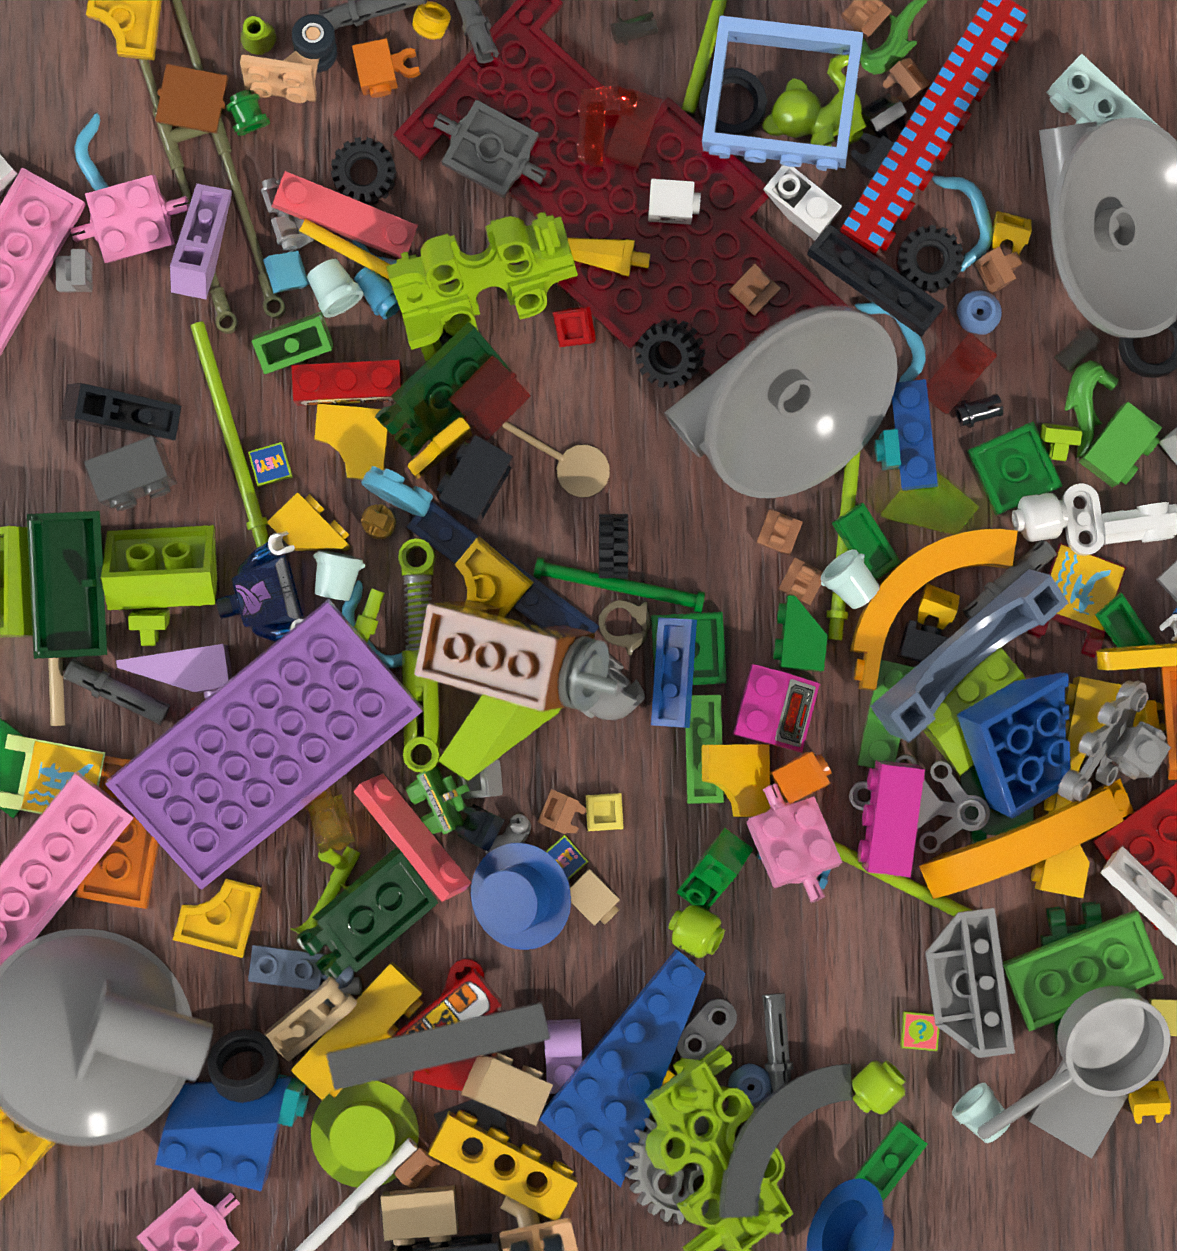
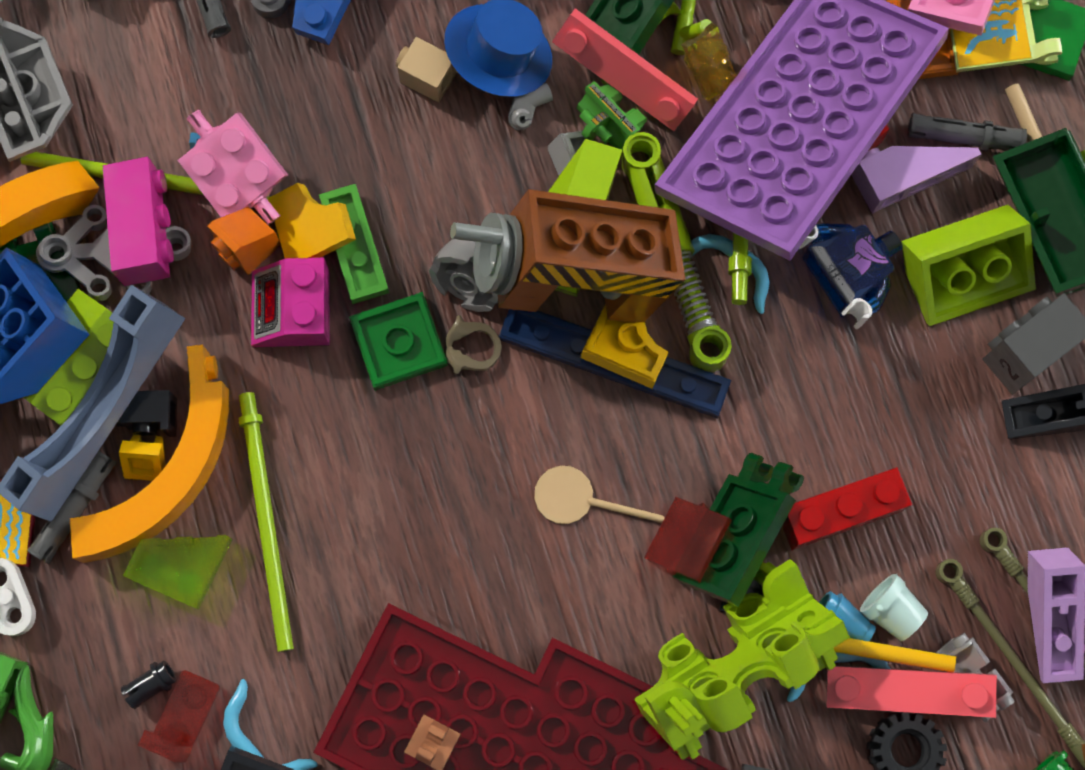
camera: 165 degrees right, 10 degrees down
lime tile [128,608,170,646] -> none
lime bar [190,322,269,550] -> none
tile [248,442,293,487] -> none
bright green brick [252,311,334,374] -> none
medium azure tile [263,251,309,293] -> none
yellow slope [267,492,350,551] -> none
yellow tile [314,404,388,480] -> none
light aqua piece [314,550,365,601] -> none
medium azure tile [361,466,433,517] -> none
pearl gold hinge [361,504,396,539] -> none
yellow tile [407,417,473,479] -> none
black brick [437,435,515,526] -> none
black tile [455,804,505,852] -> none
green bar [533,557,705,613] -> none
nougat tile [538,789,586,835] -> none
blue tile [546,835,588,880] -> none
red tile [553,306,596,347] -> none
yellow bar [567,238,651,276] -> none
light yellow tile [586,793,624,831] -> none
black tyre [599,514,628,578] -> none
black tyre [635,318,705,389] -> none
blue plate [651,617,697,728] -> none
light grey dish [664,306,897,498] -> none
lime head [668,905,725,958] -> none
green slope [676,828,753,911] -> none
nougat tile [756,509,803,556] -> none
green slope [773,595,828,672] -> none
nougat tile [778,558,823,606] -> none
light aqua piece [820,549,880,609] -> none
green tile [832,503,901,580] -> none
bright green plate [856,660,915,769] -> none
teal bracket [875,429,901,471] -> none
blue plate [892,379,938,491] -> none
tile [900,1011,939,1051] -> none
green tile [967,421,1062,516] -> none
white head [1012,493,1068,542] -> none
lime tile [1040,423,1082,461] -> none

